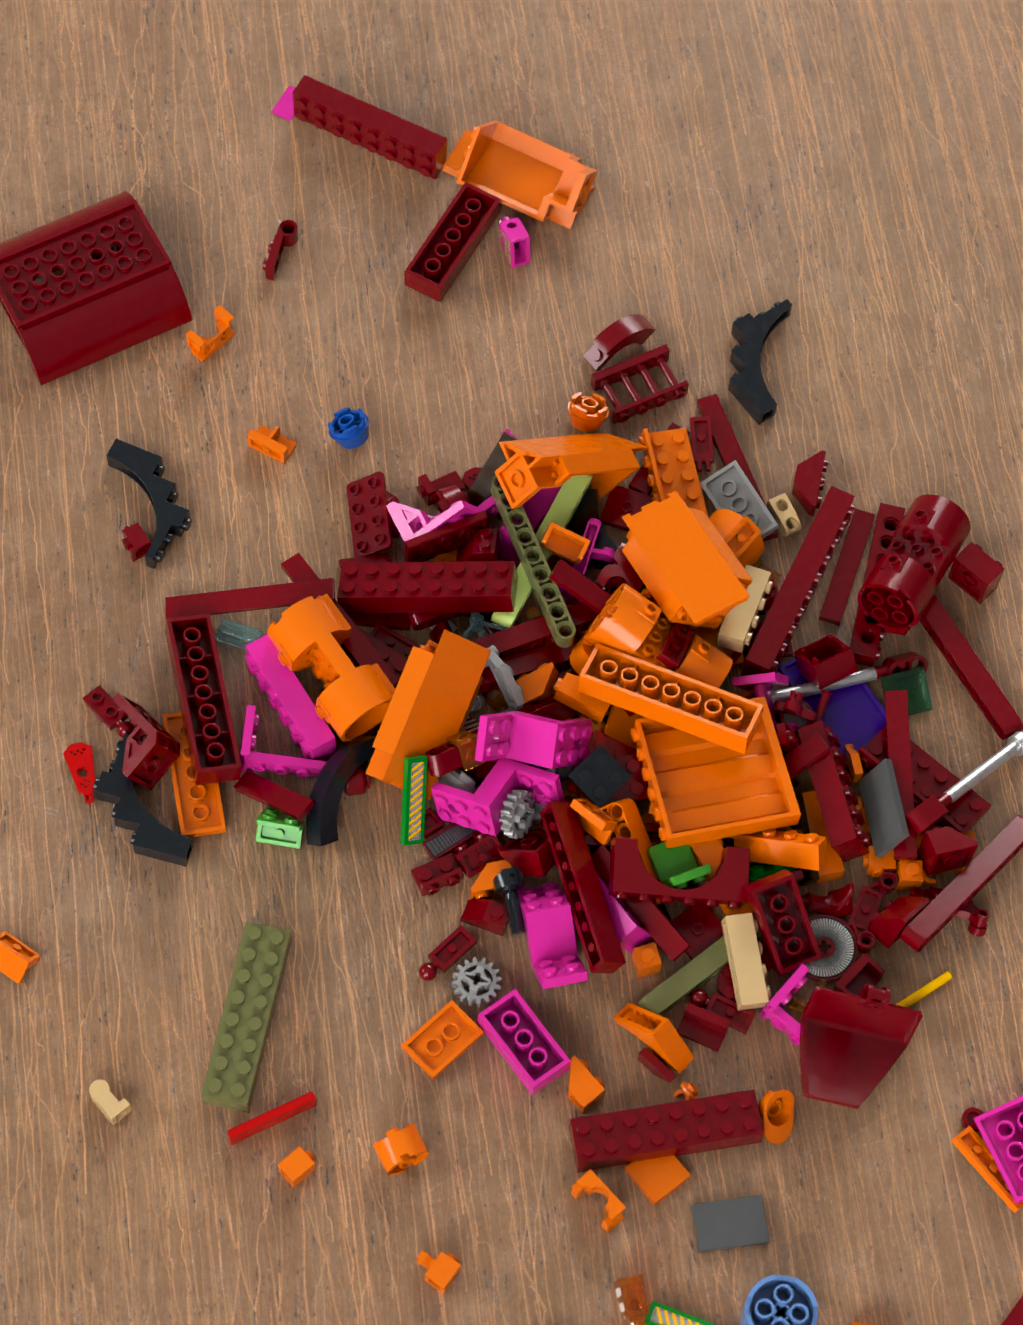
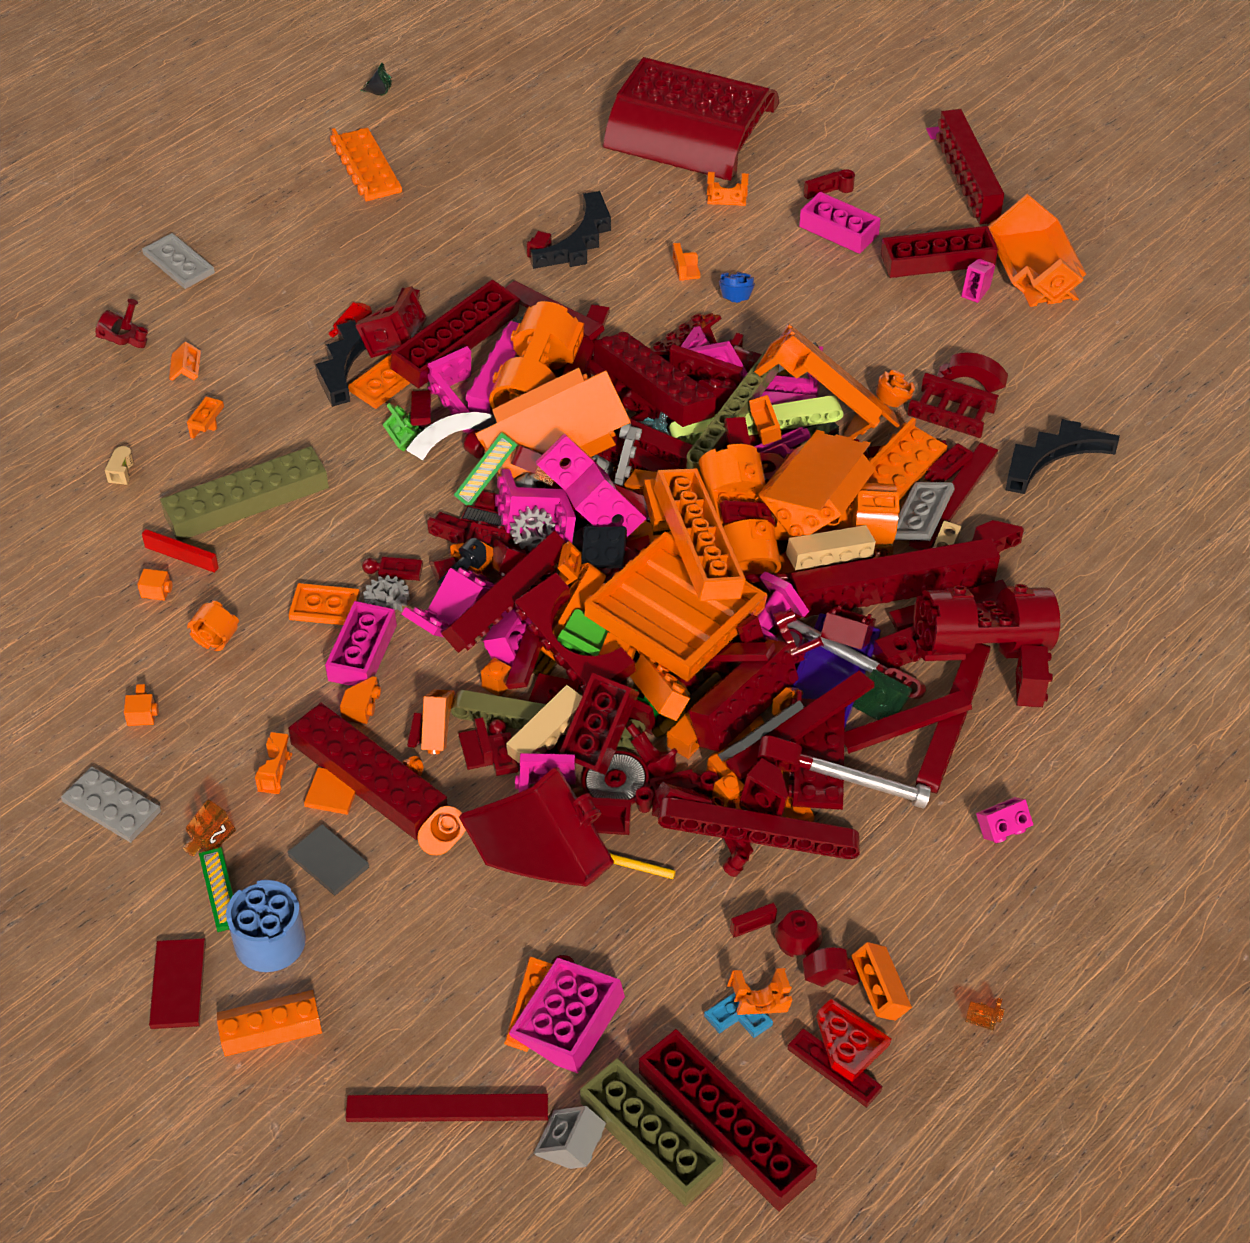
camera: 55 degrees right, 15 degrees down
none -> orange panel [187,396,224,439]
none -> dark pink brick [799,192,881,254]
none -> dark red tile [844,690,972,754]

